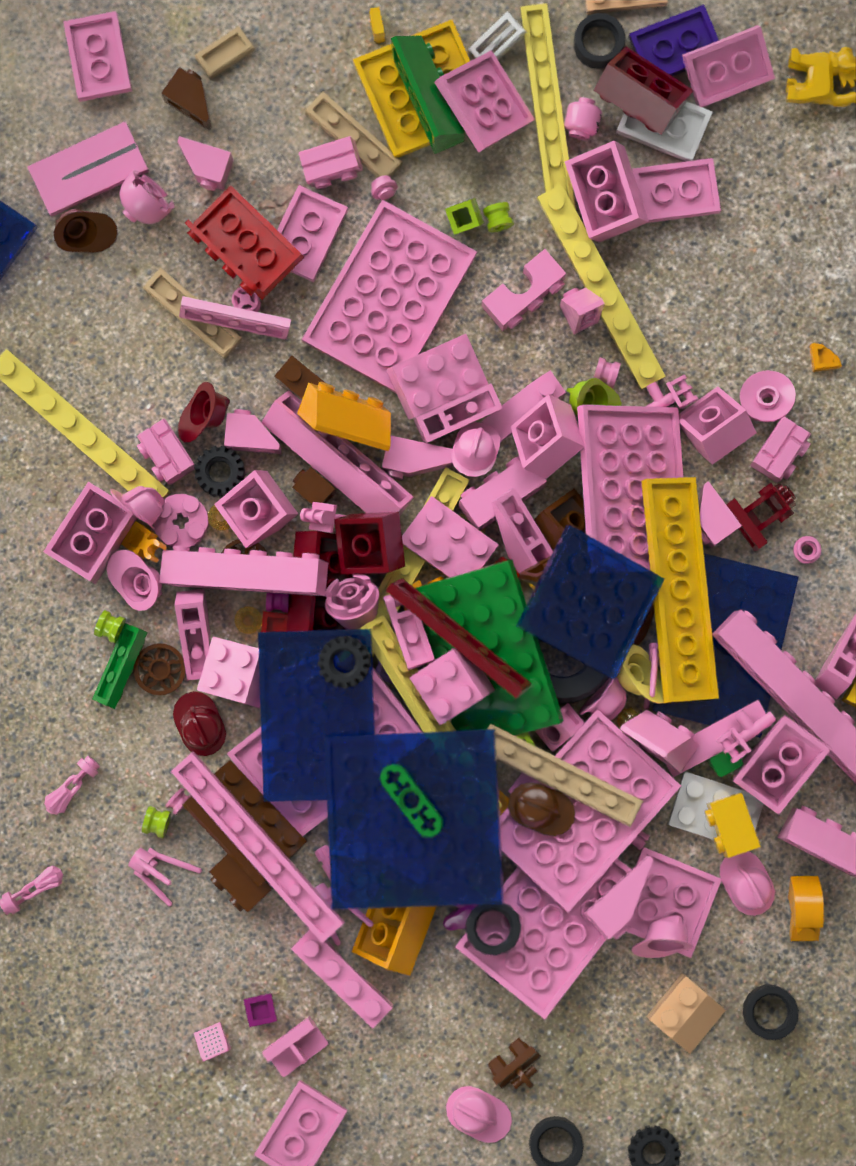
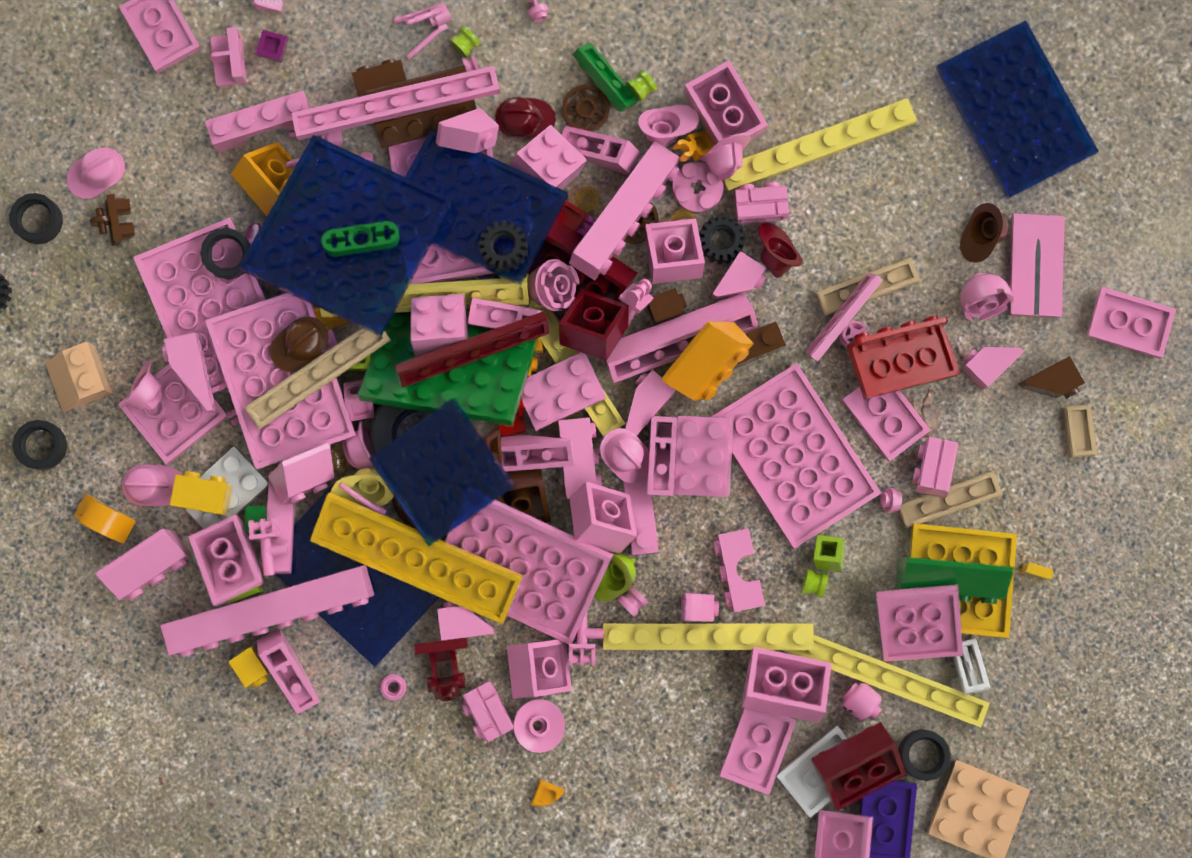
camera: 110 degrees right, 0 degrees up
none -> bright pink slope [436,108,499,153]

